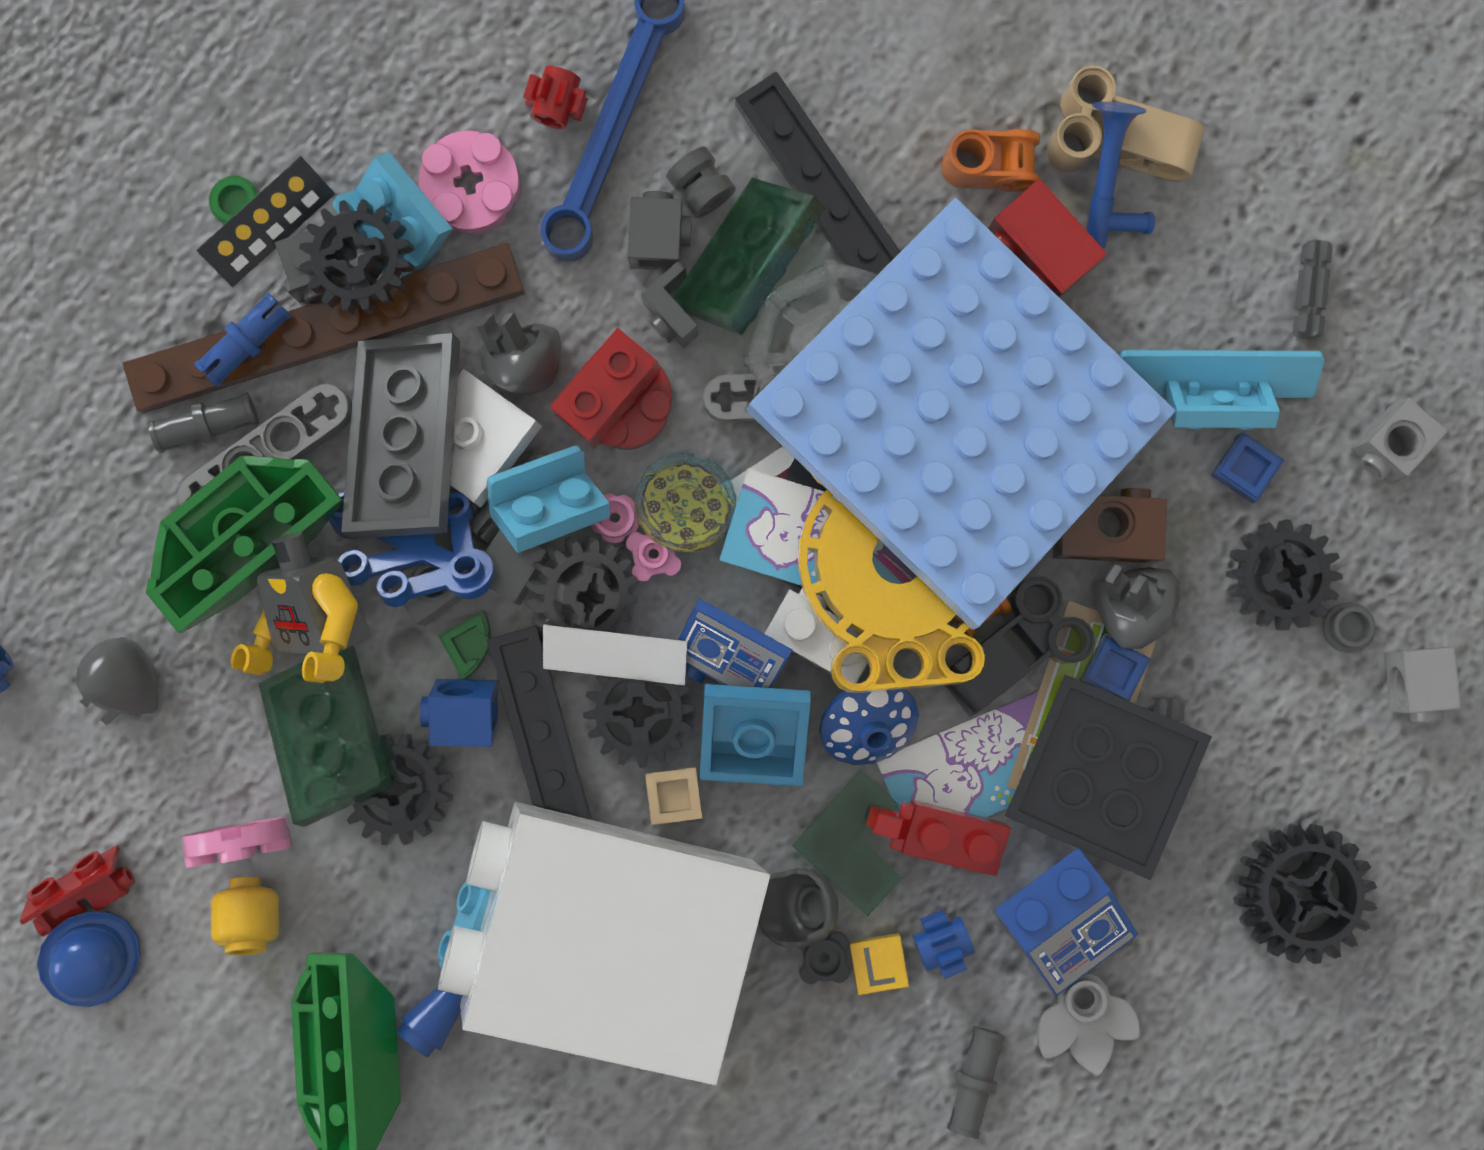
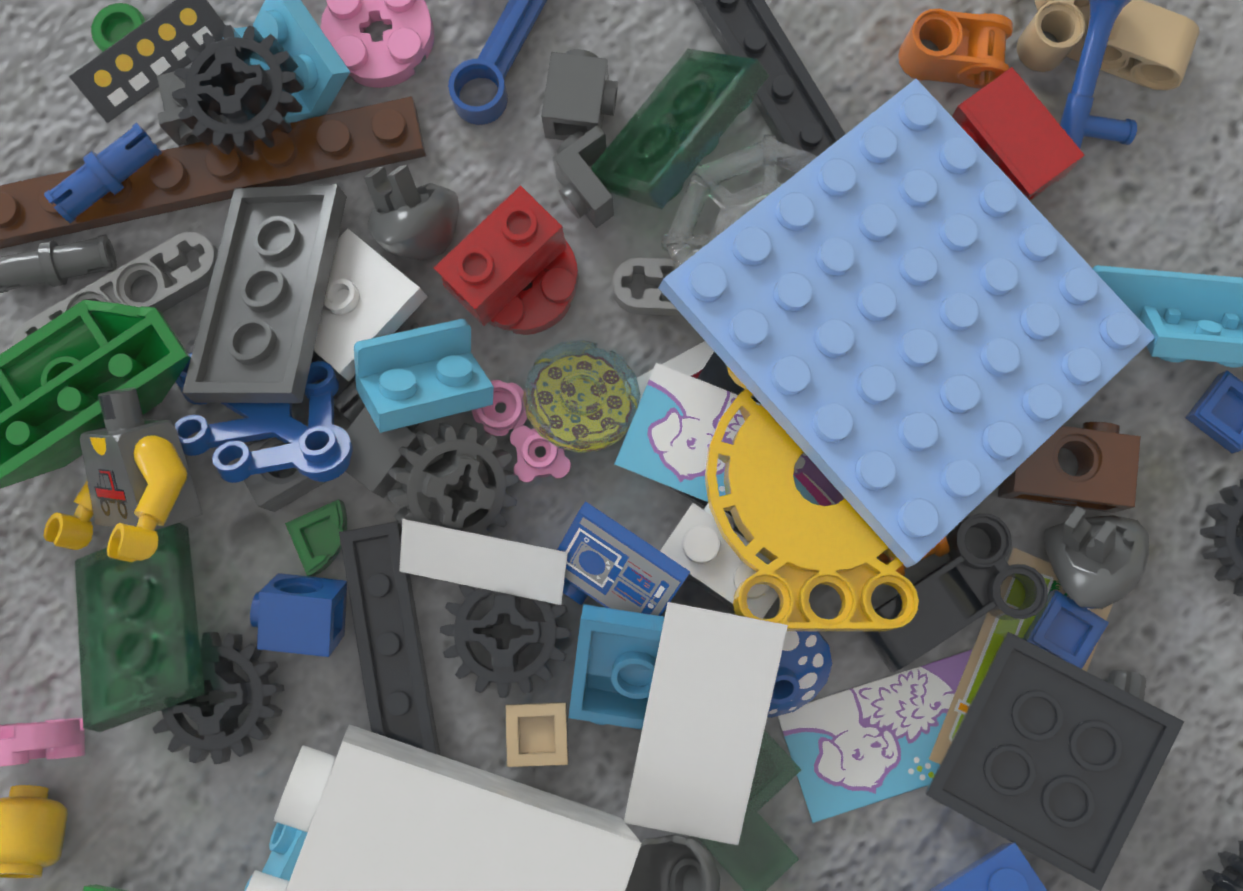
camera: 15 degrees right, 5 degrees down
dark grey wheel [666,146,736,218] -> none
red hinge [865,800,1011,876] -> none
none -> white sticker [624,602,788,845]

